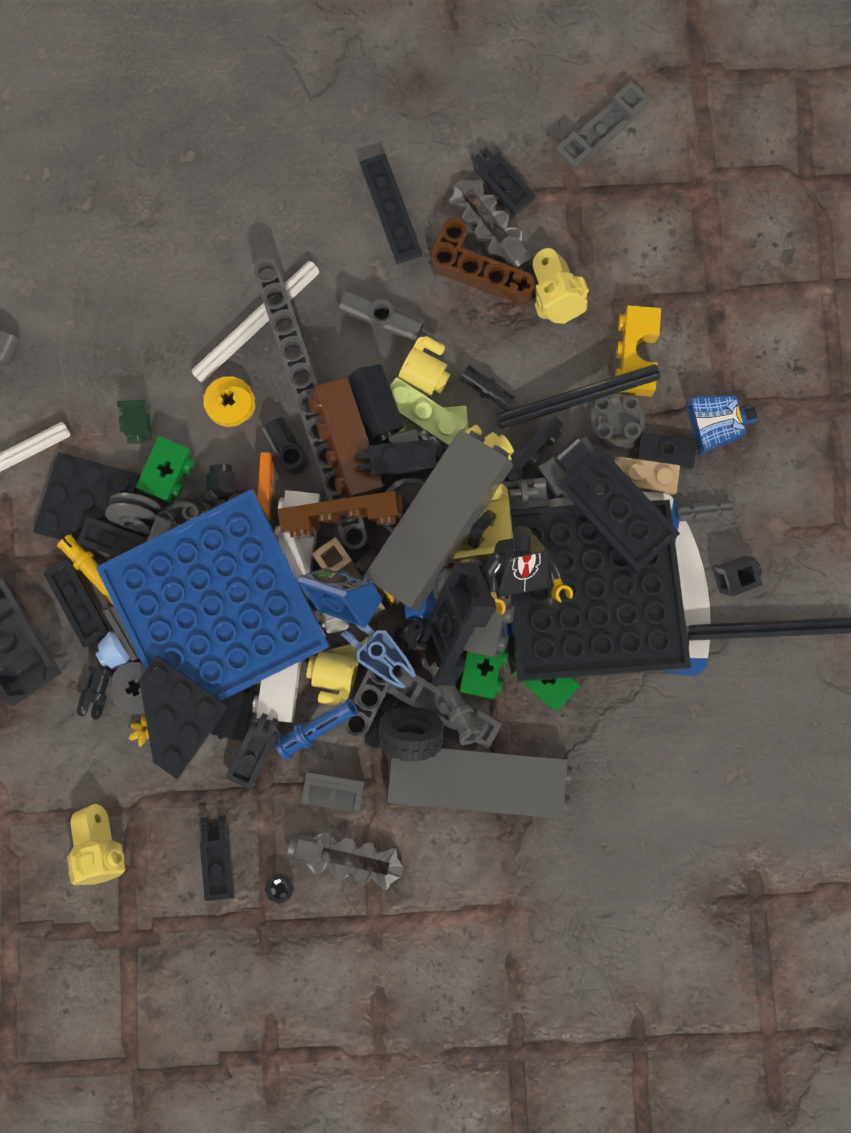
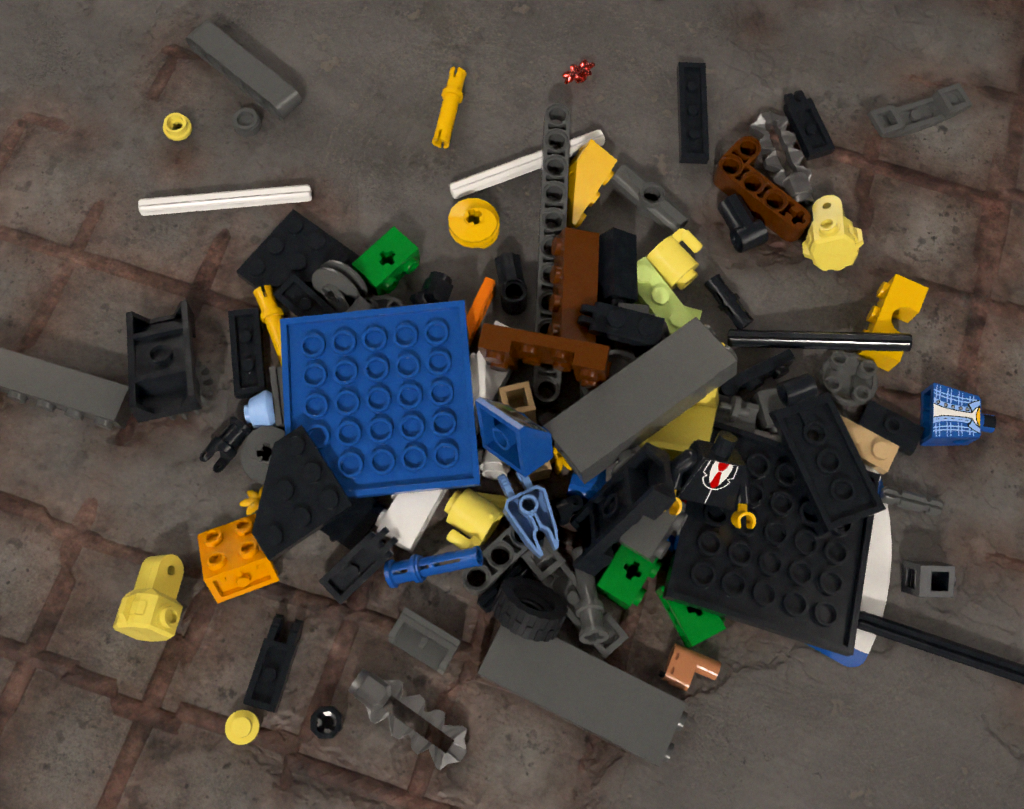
camera: 15 degrees right, 10 degrees down
clear green brick [117,399,152,444] -> none
black tile [467,509,496,549] -> none
none -> light orange bracket [197,513,280,604]
none -> light yellow plate [225,710,260,745]
none -> yellow pin [432,67,467,148]
none -> clear red plant [562,59,595,84]
none -> yellow slope [567,139,617,228]
none -> nougat piece [658,643,721,691]
none -> black piece [717,193,768,253]

